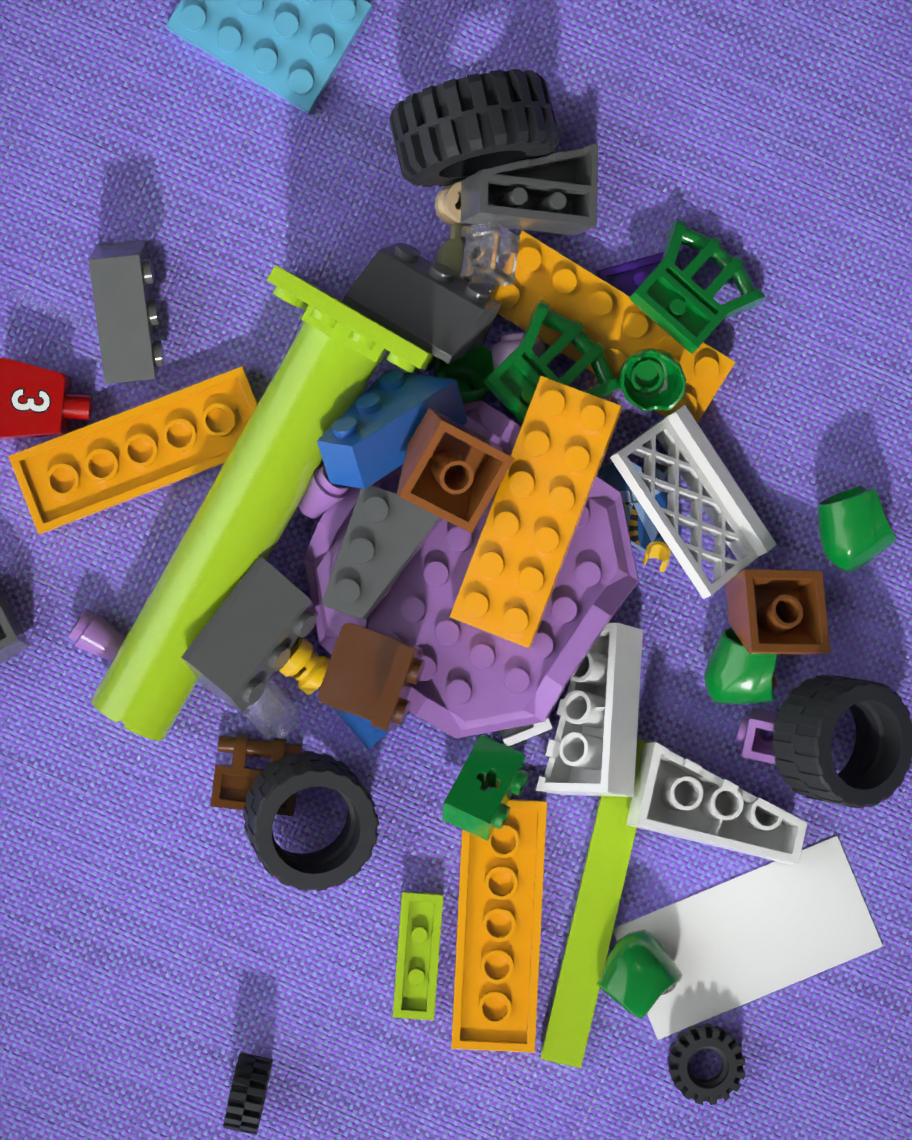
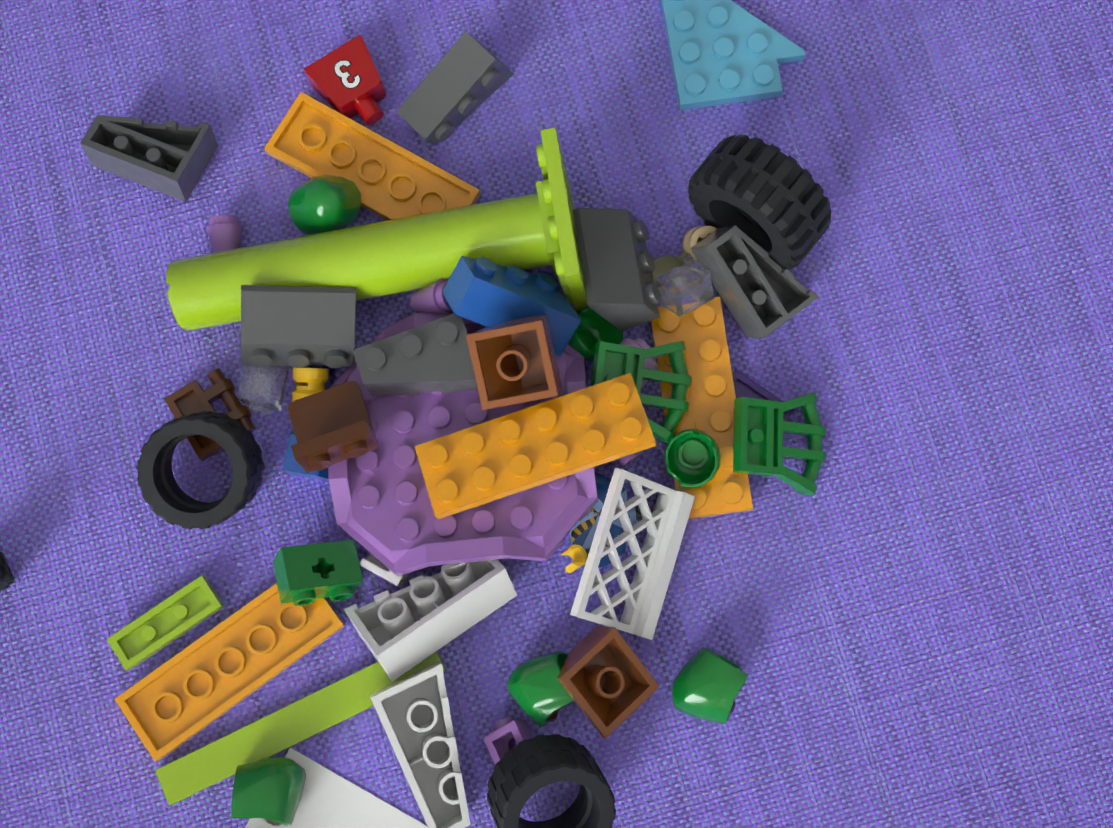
camera: 50 degrees right, 10 degrees down
none -> green piece [288,175,361,235]

